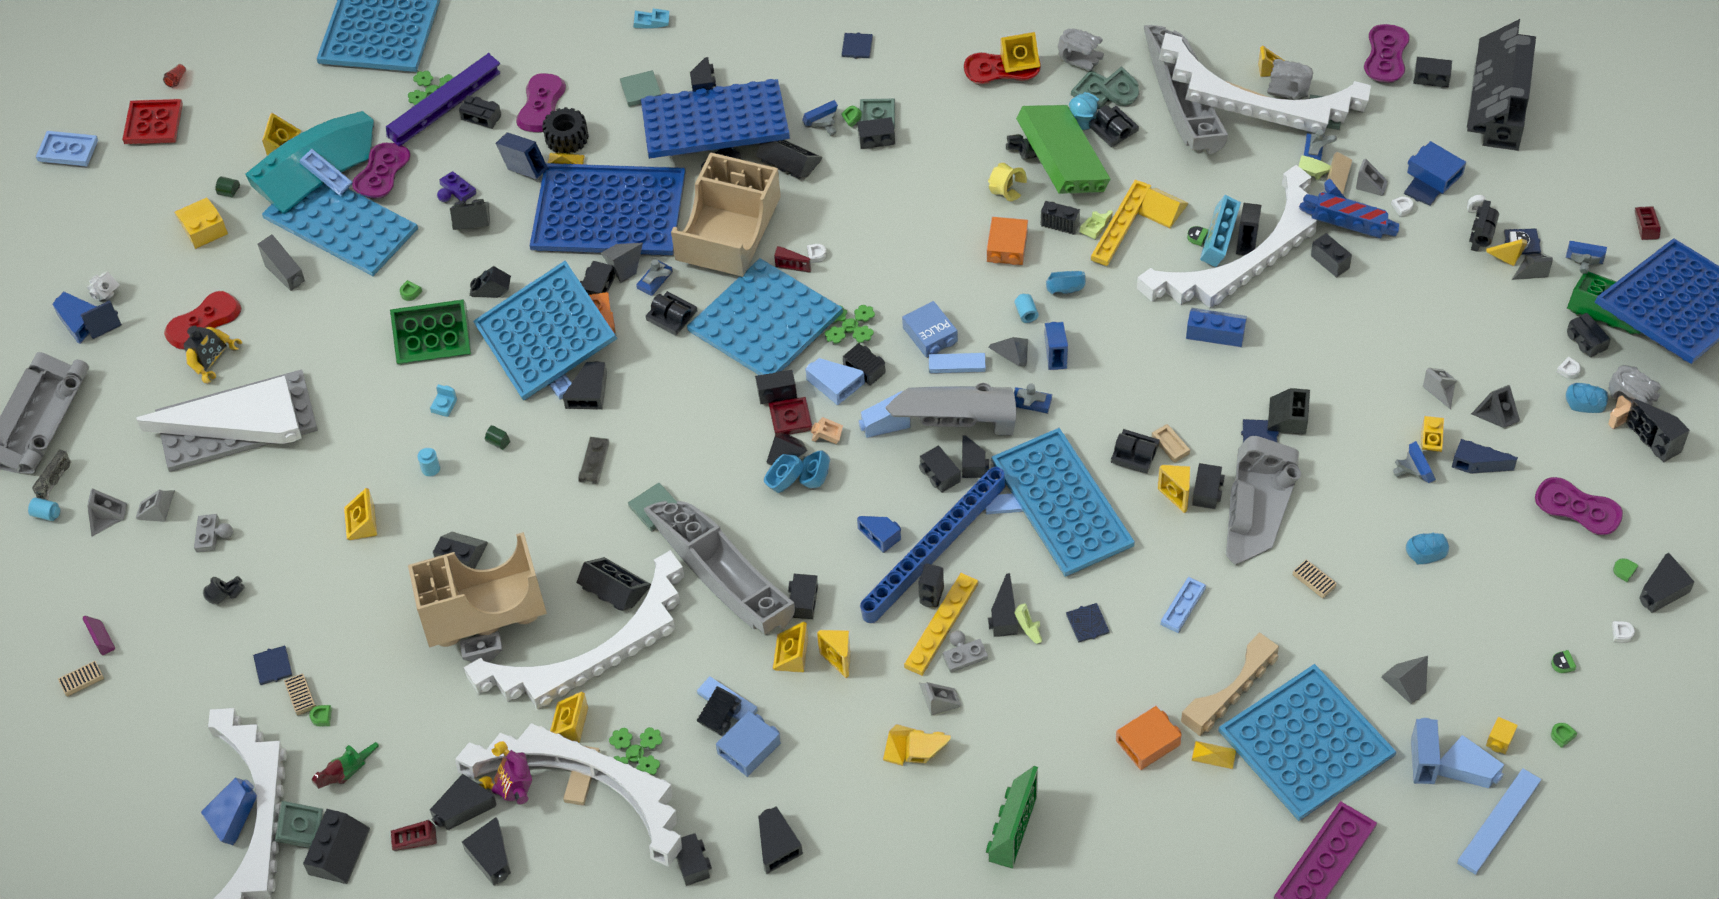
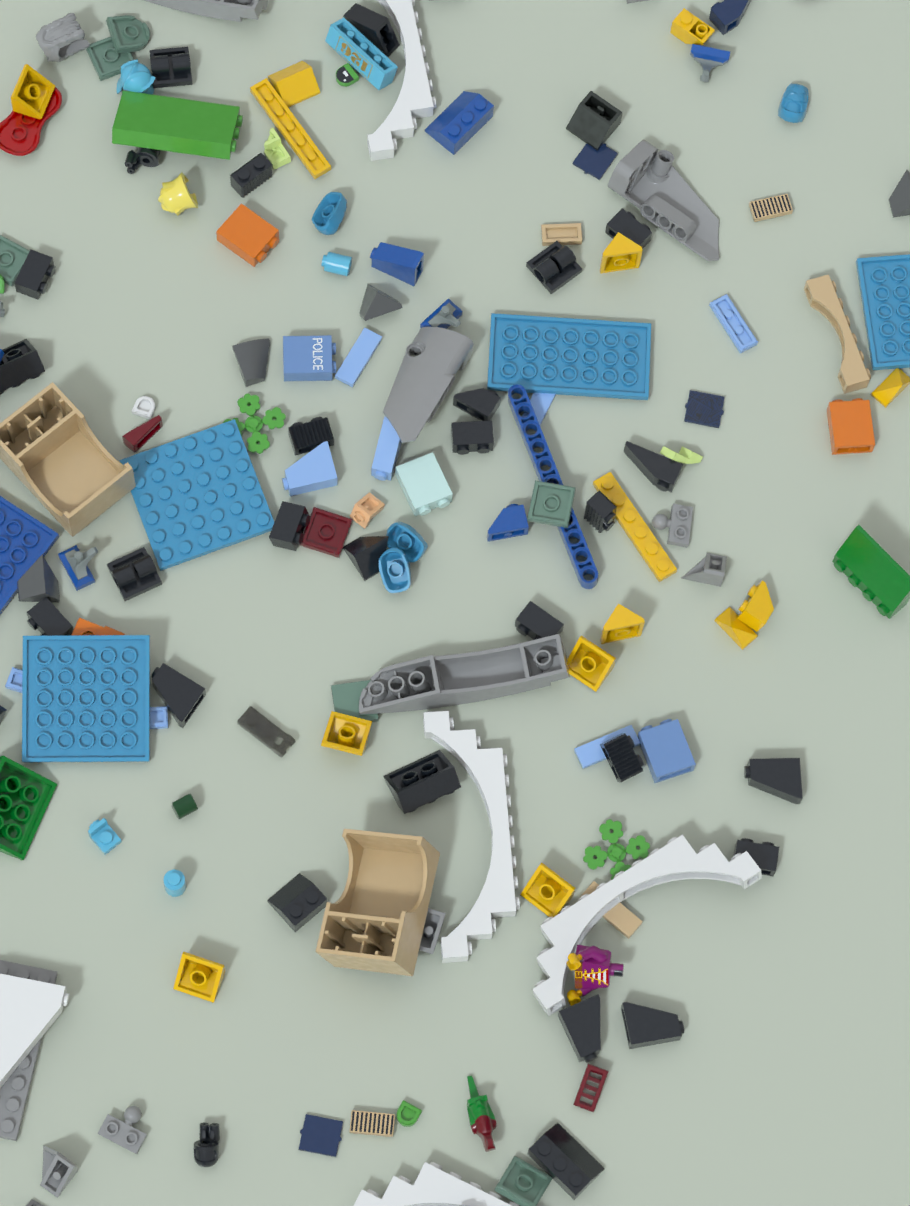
camera: 70 degrees left, 15 degrees up
none -> dark grey slope [232,338,270,387]
none -> yellow slope [321,711,372,756]
none -> light aqua brick [395,452,453,516]
none -> sand green tile [527,480,576,528]

